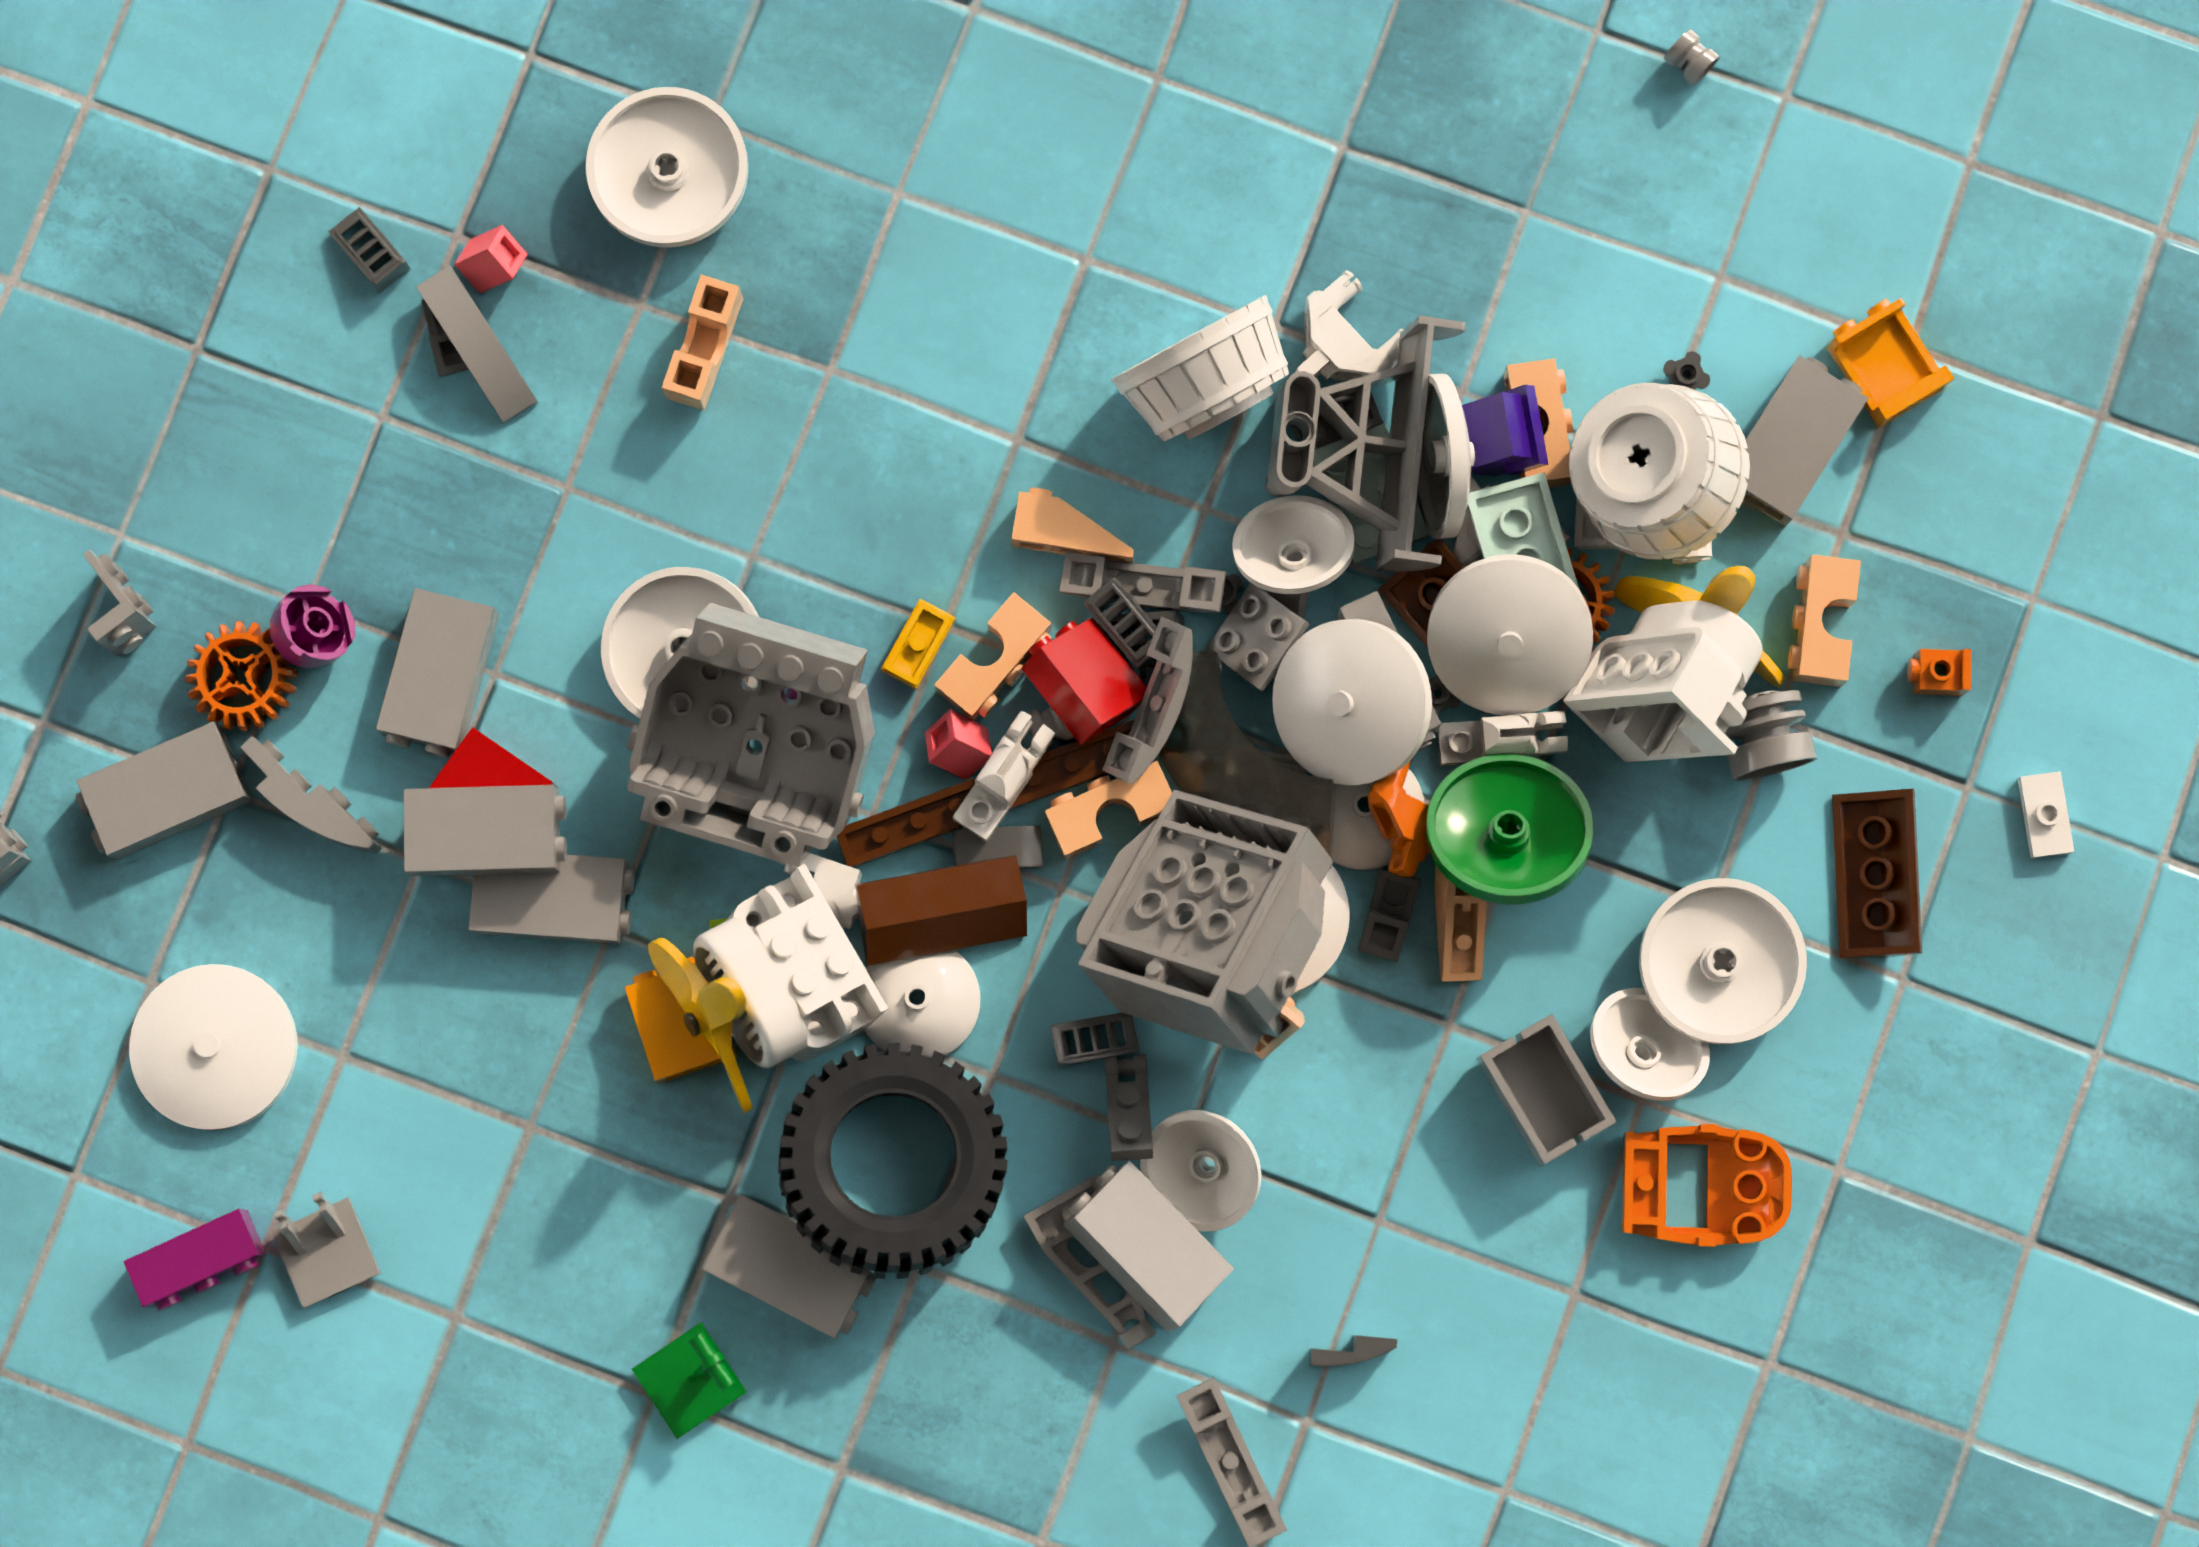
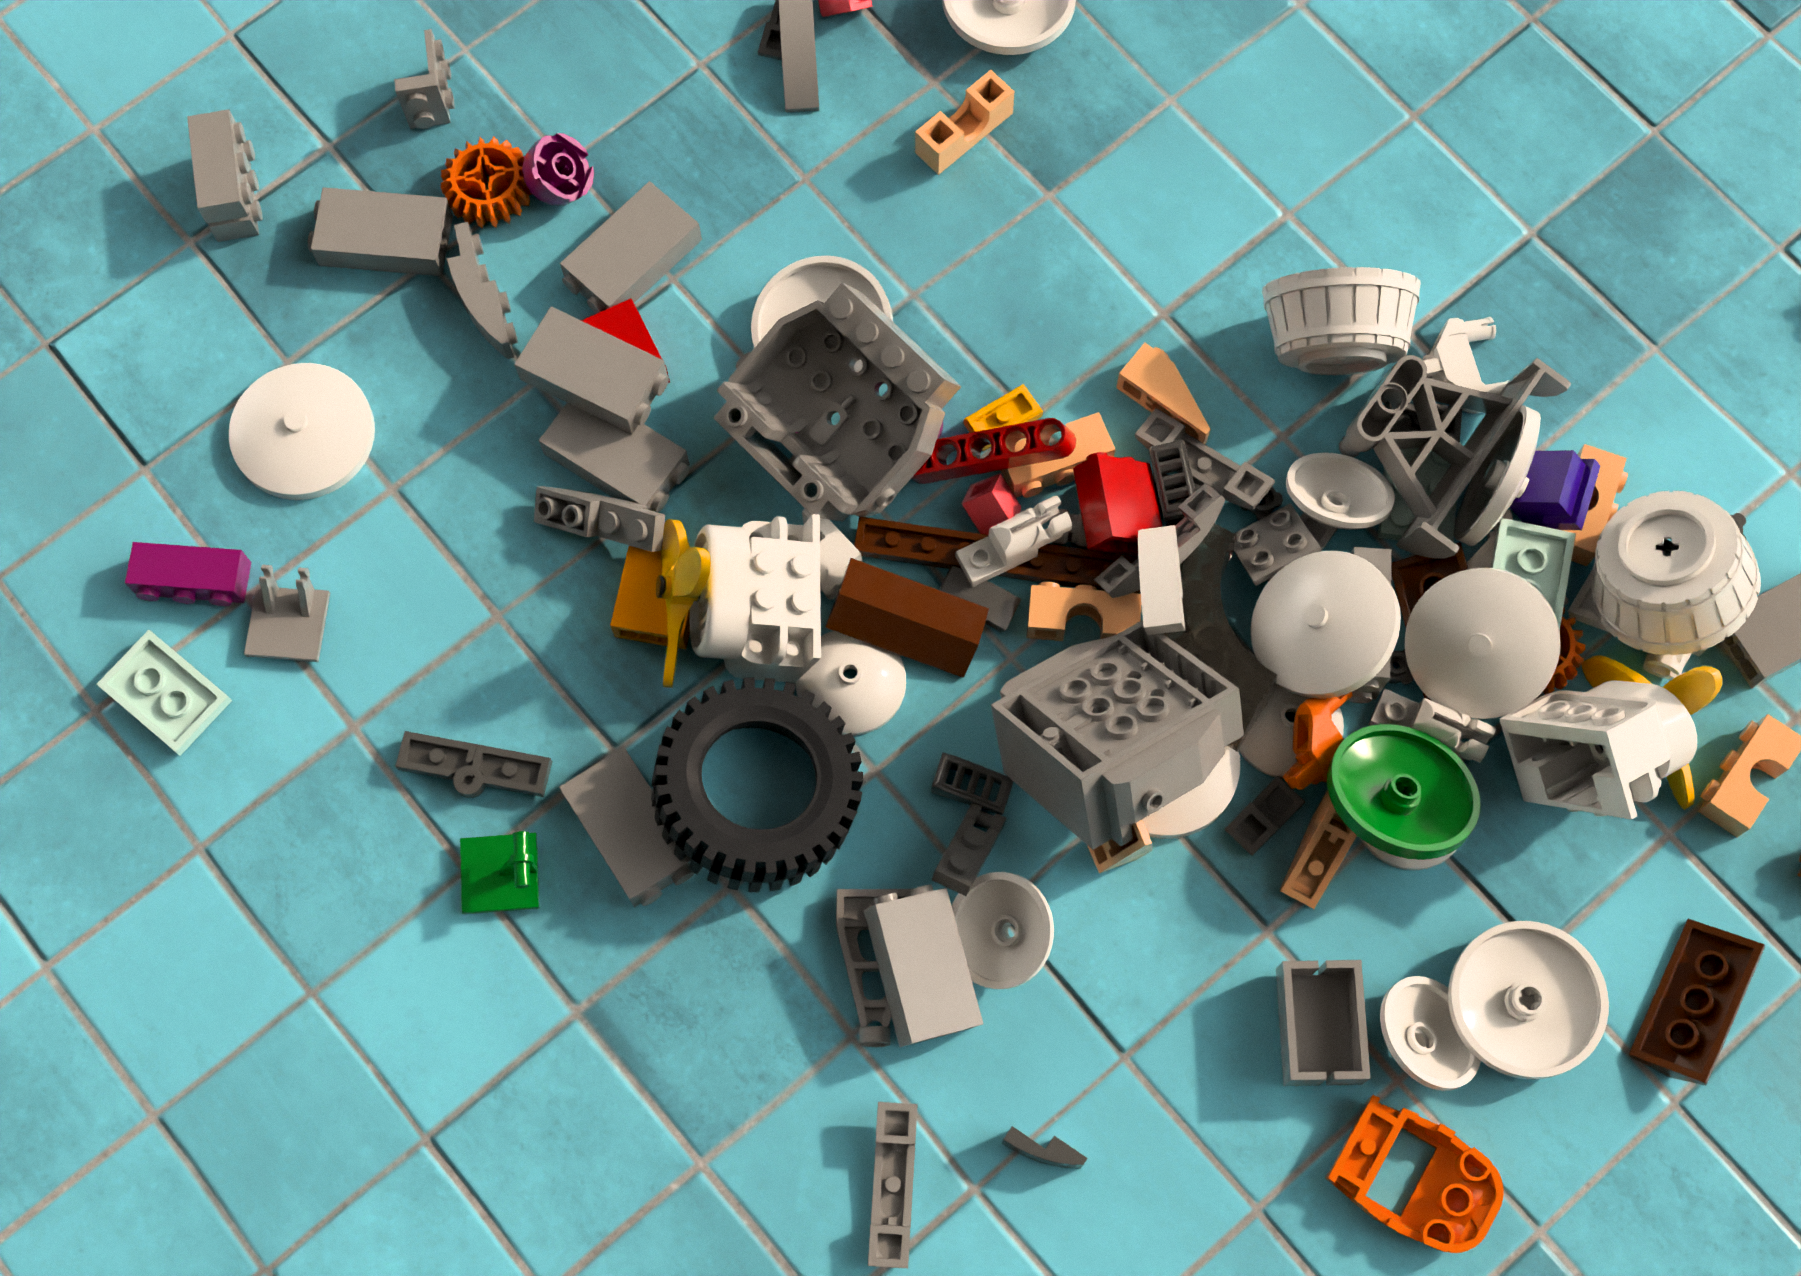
camera: 30 degrees right, 10 degrees down
light grey wheel [1725,690,1817,781] -> none
none -> light aqua plate [96,630,232,756]
none -> dark grey hinge [395,731,553,798]
none -> light grey slope [534,486,665,552]
none -> red beam [911,418,1076,484]
none -> white slope [1138,525,1185,635]

